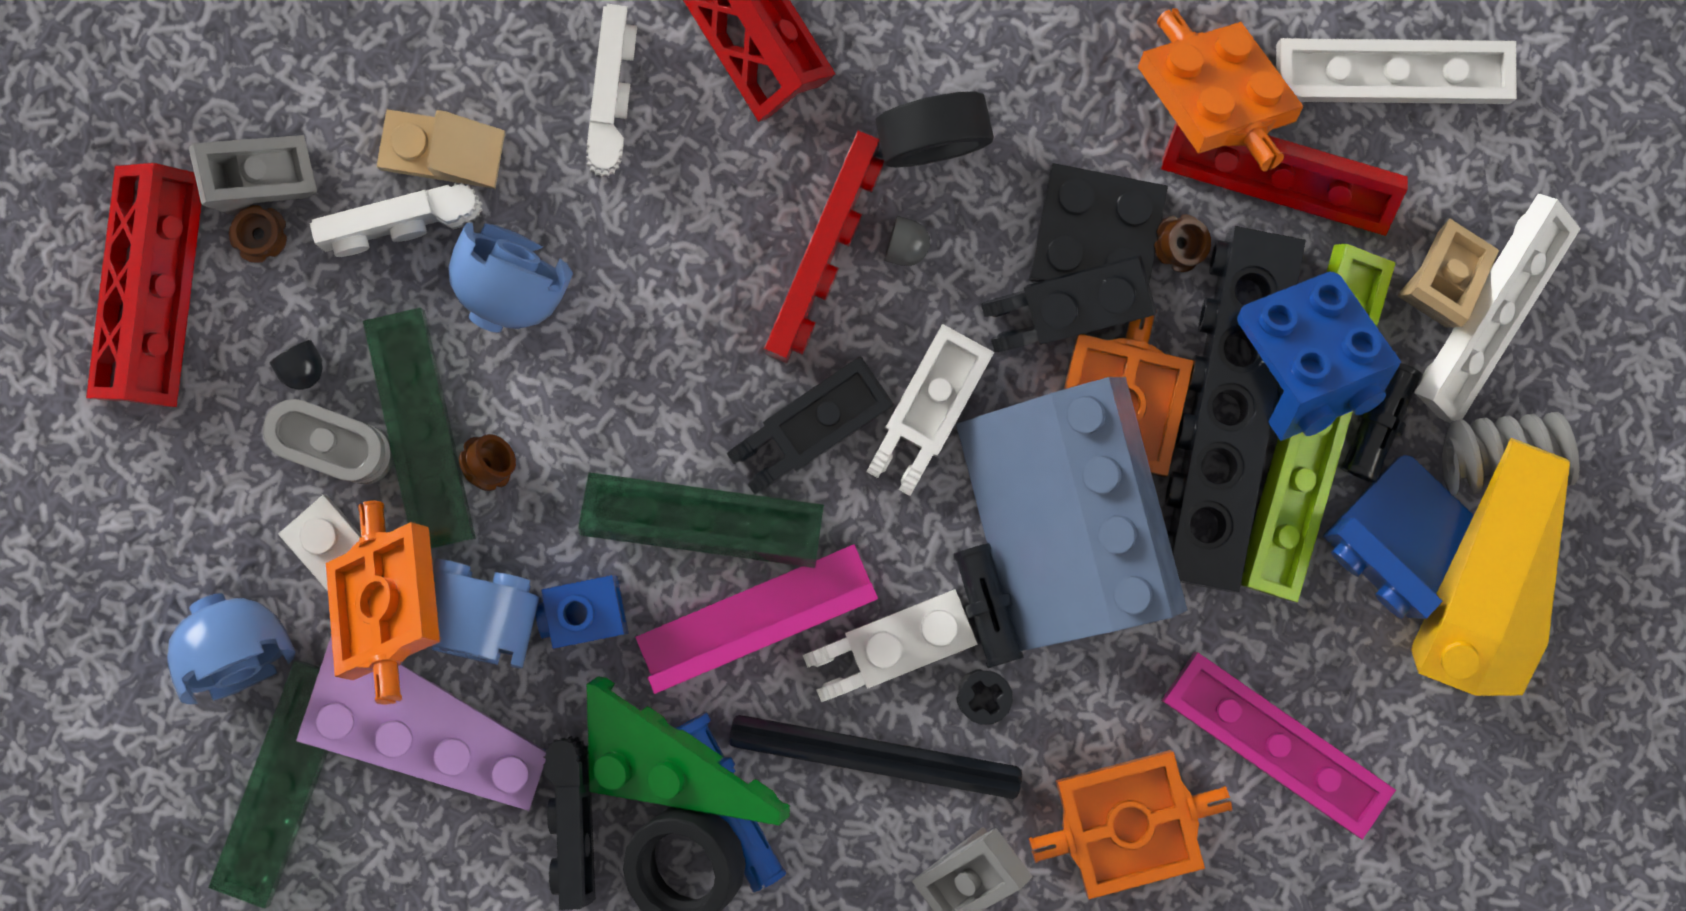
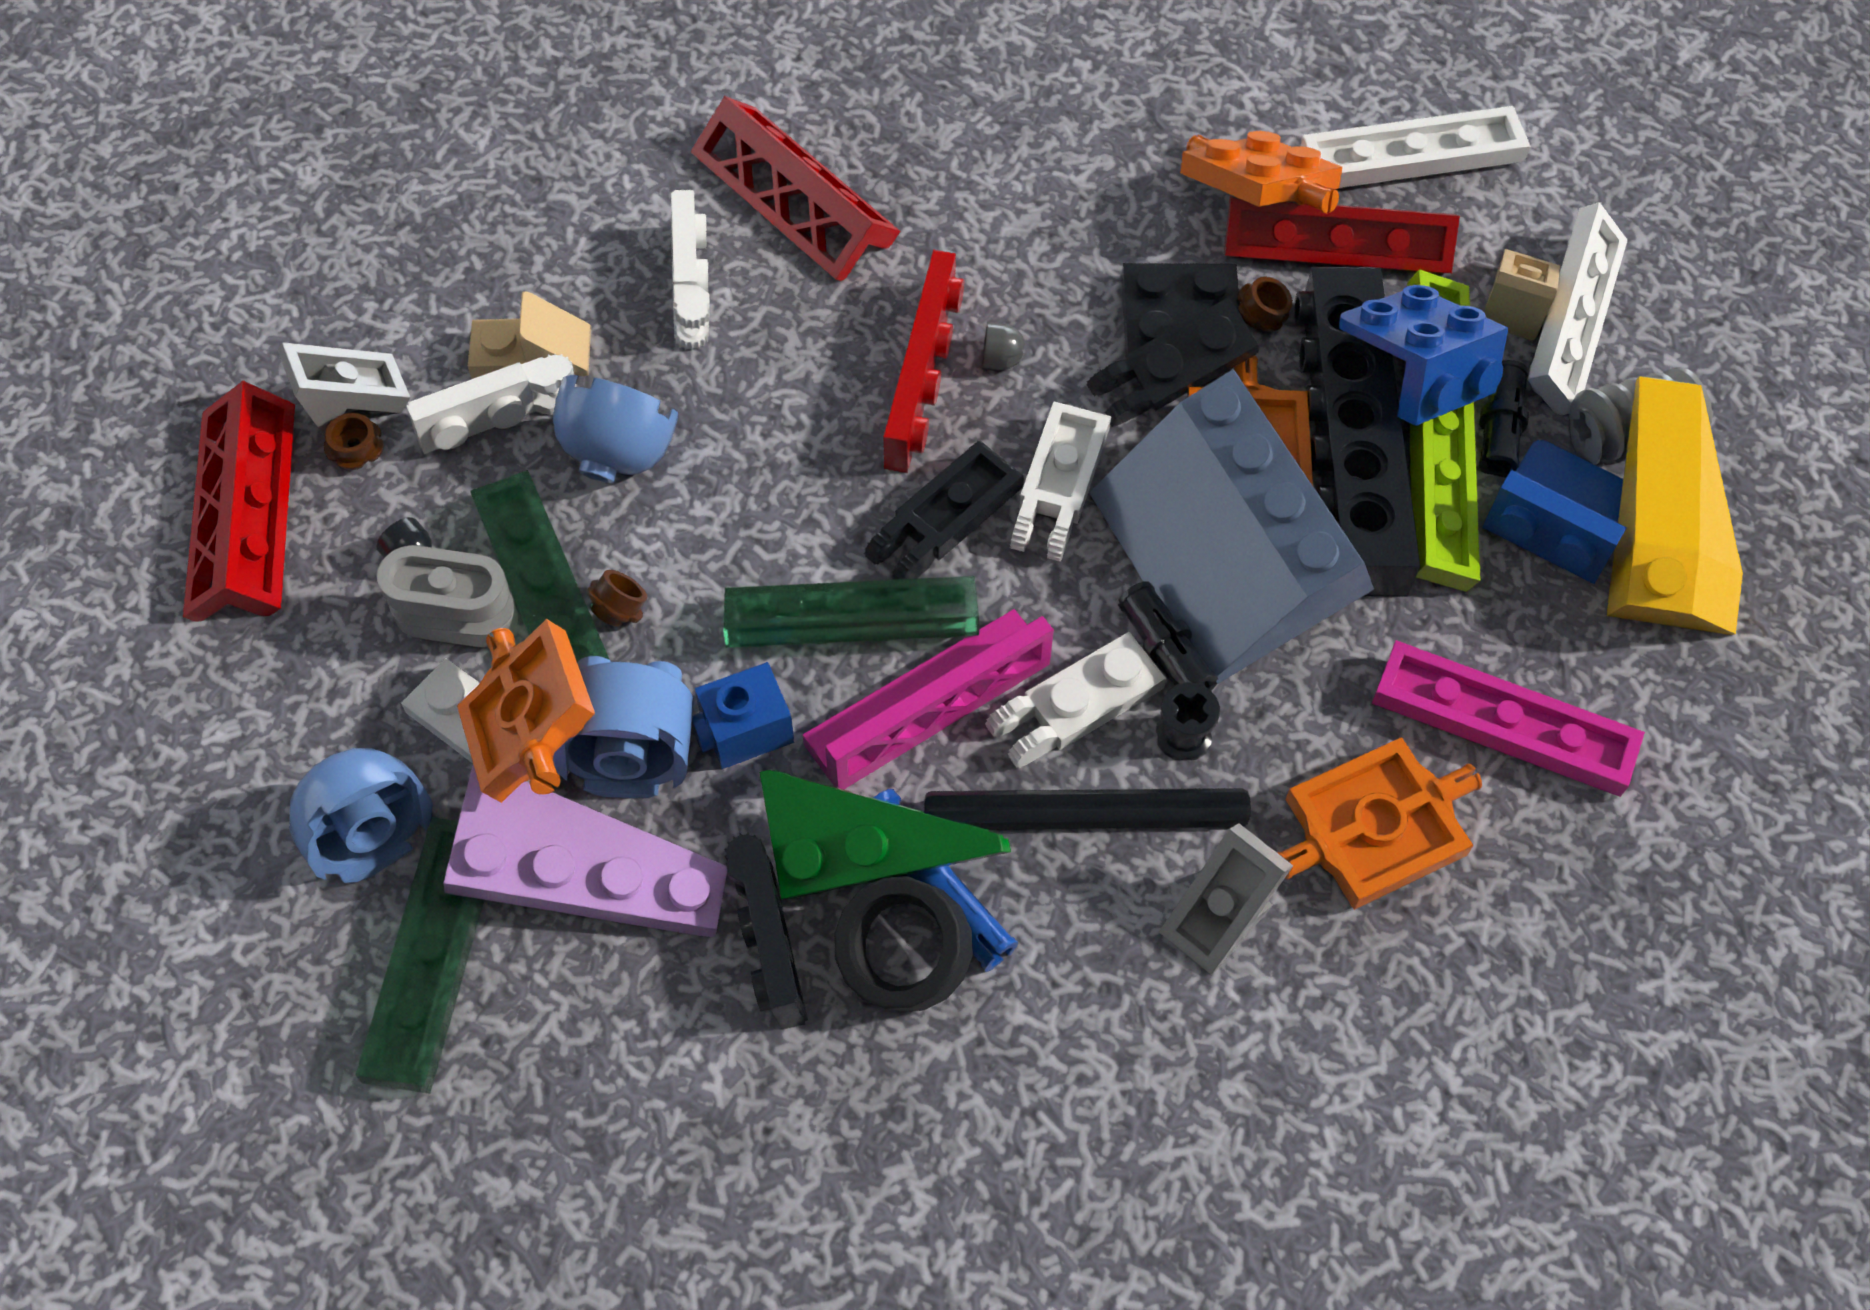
camera: 10 degrees left, 25 degrees down
black tyre [876,91,994,168] -> none

